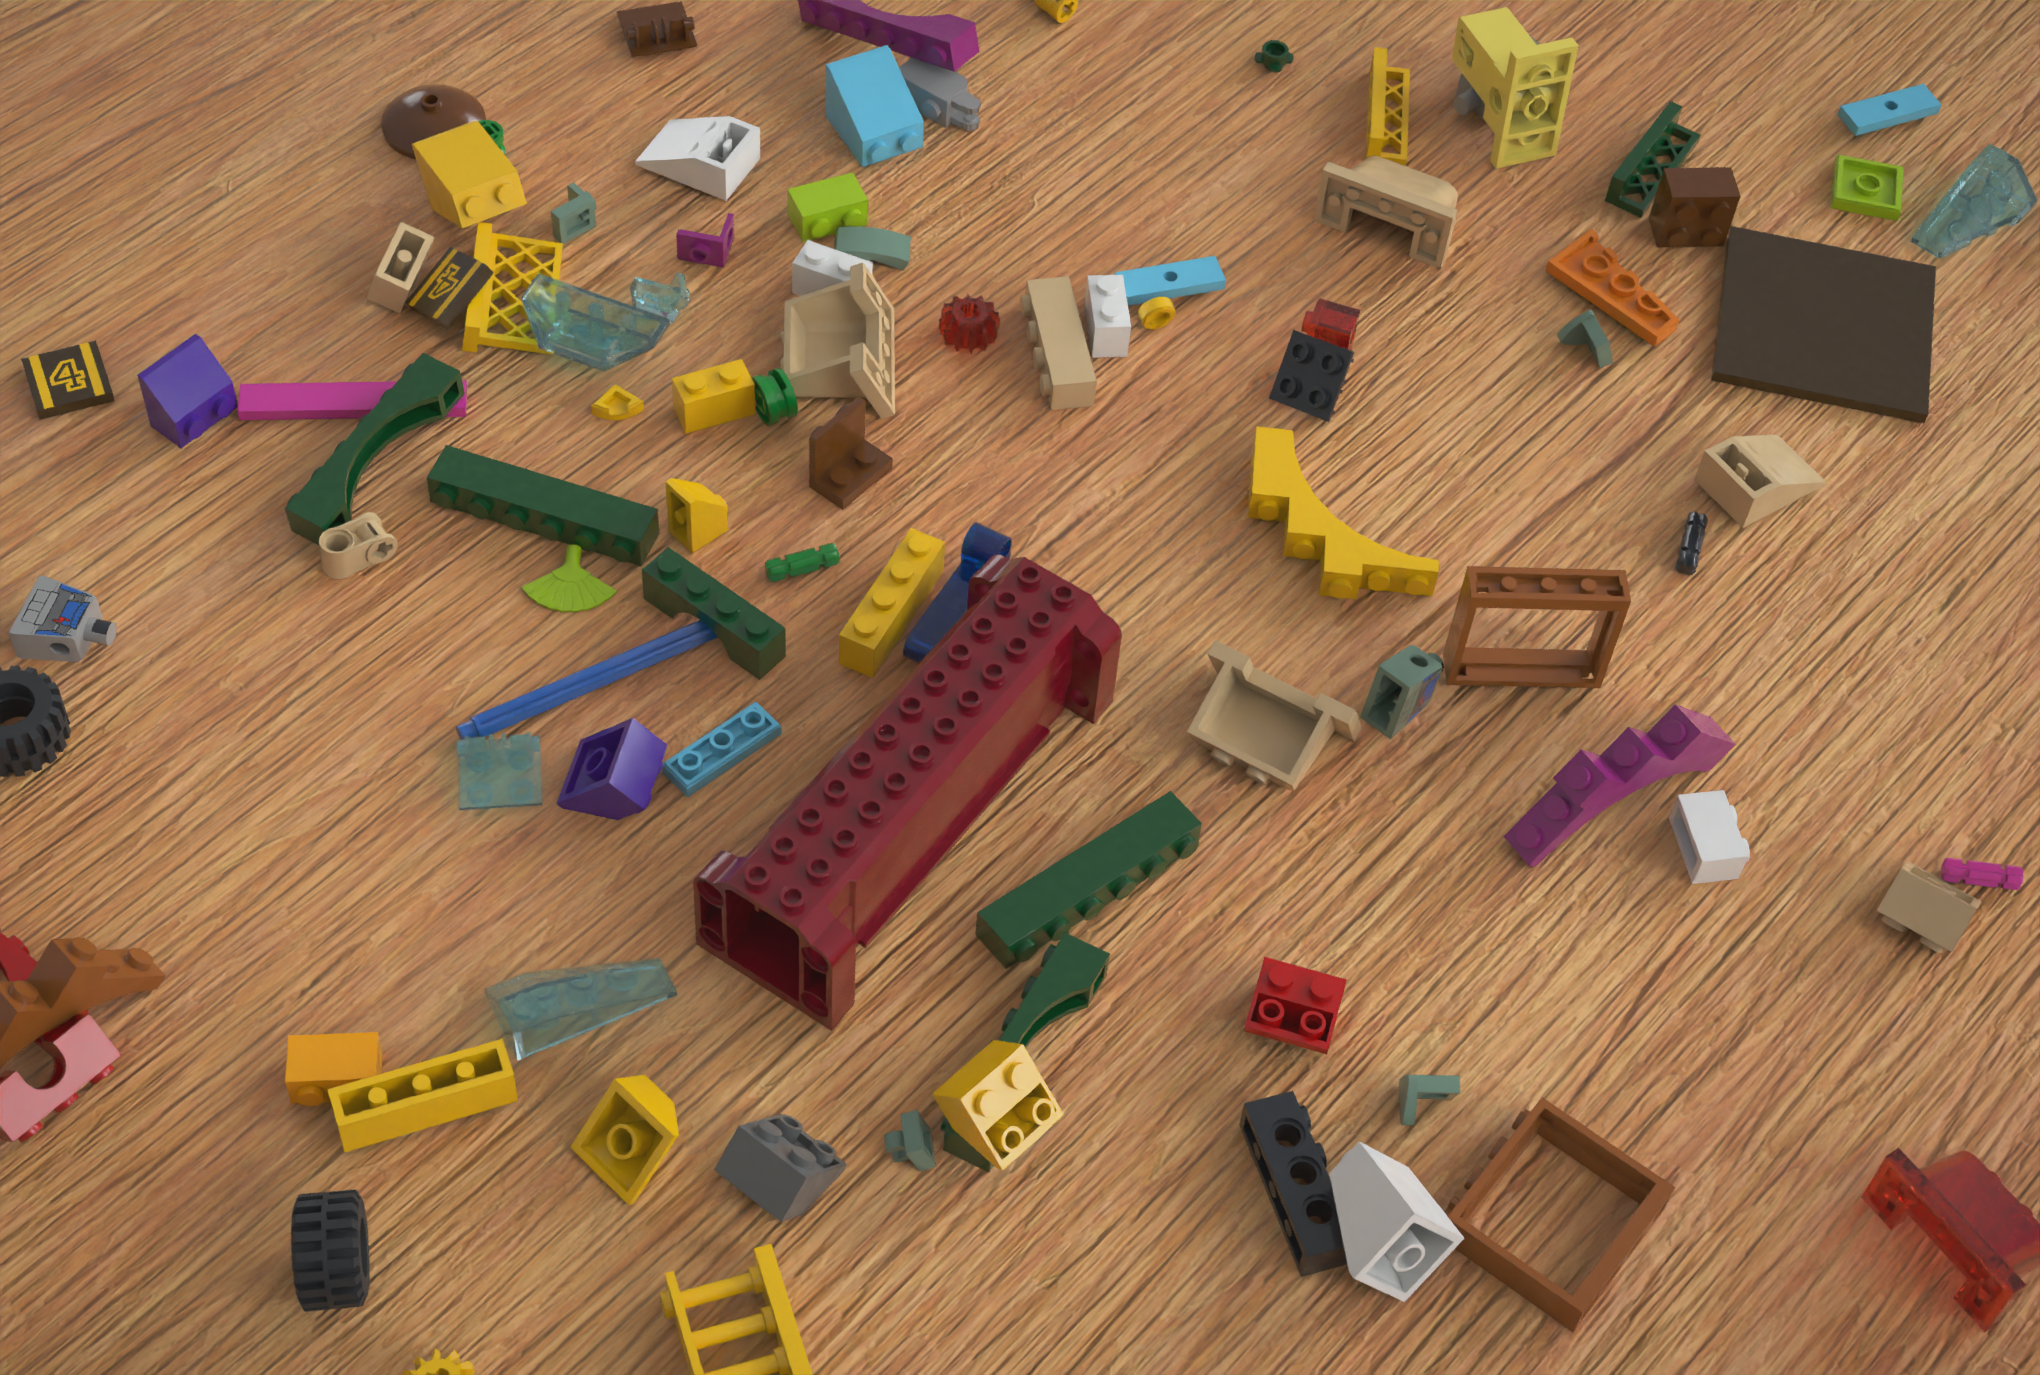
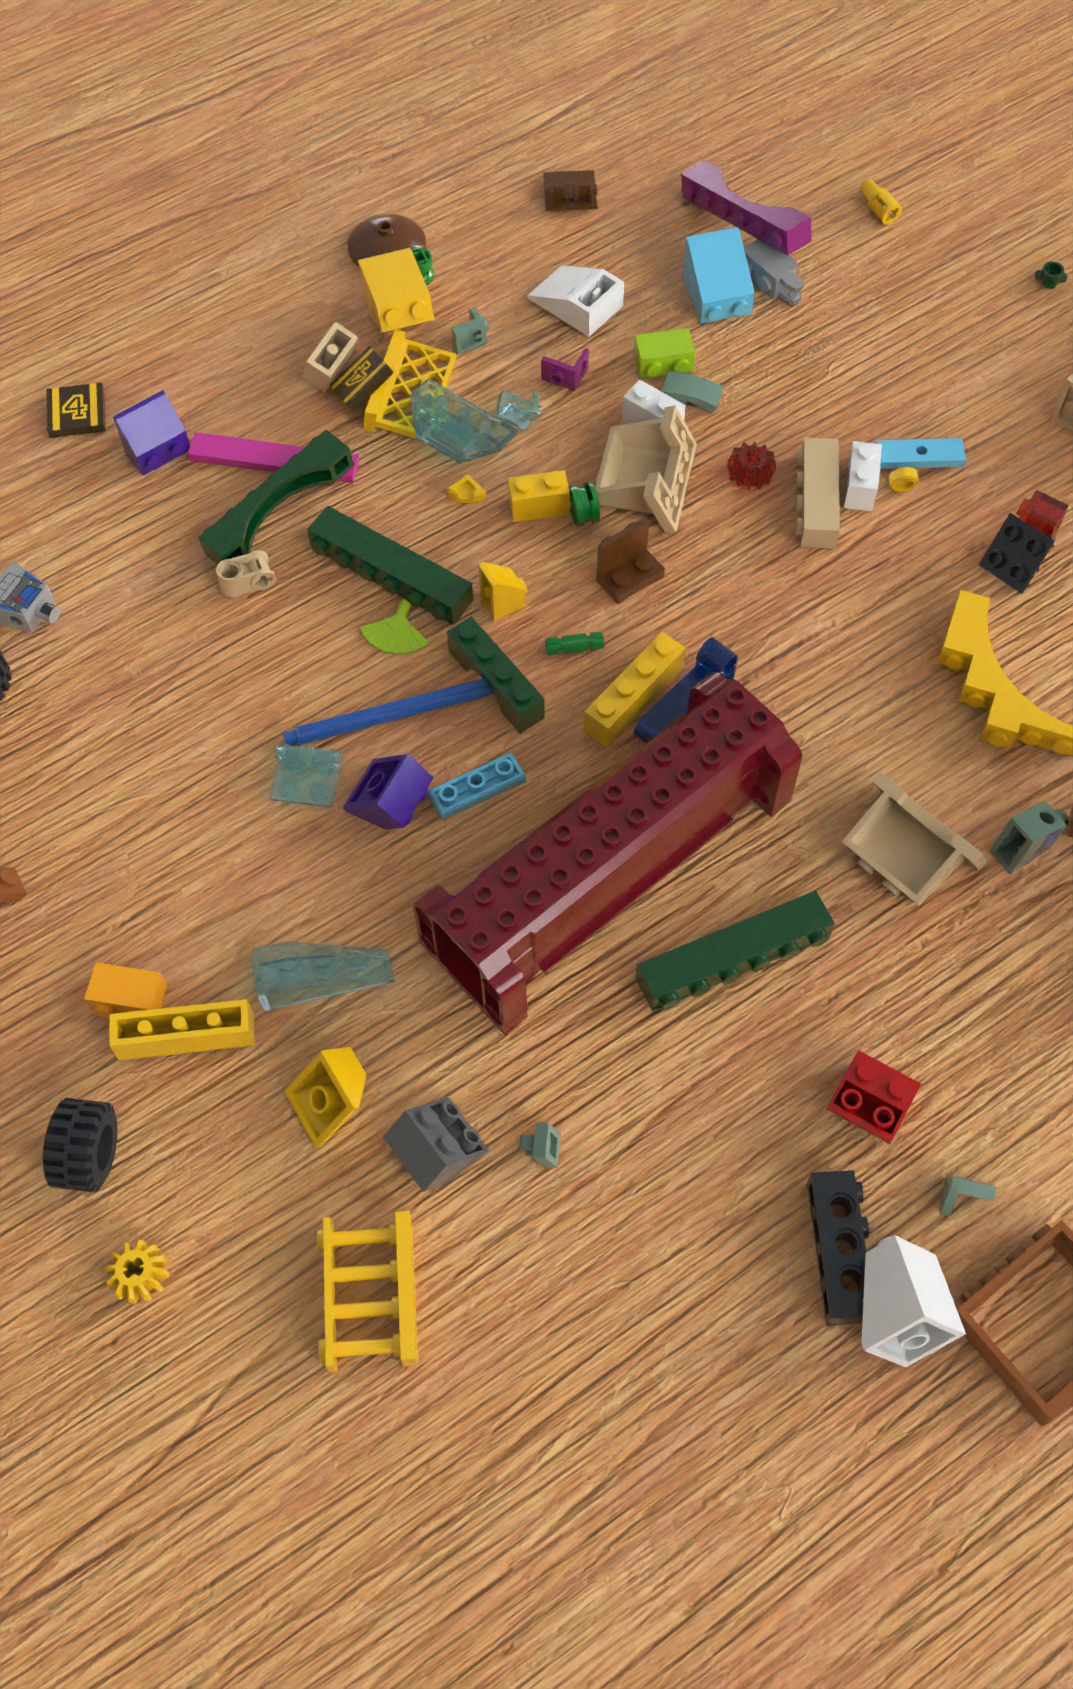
camera: 20 degrees right, 10 degrees up
yellow slope [932,1040,1064,1170] -> none
dark green arch [940,933,1110,1173] -> none

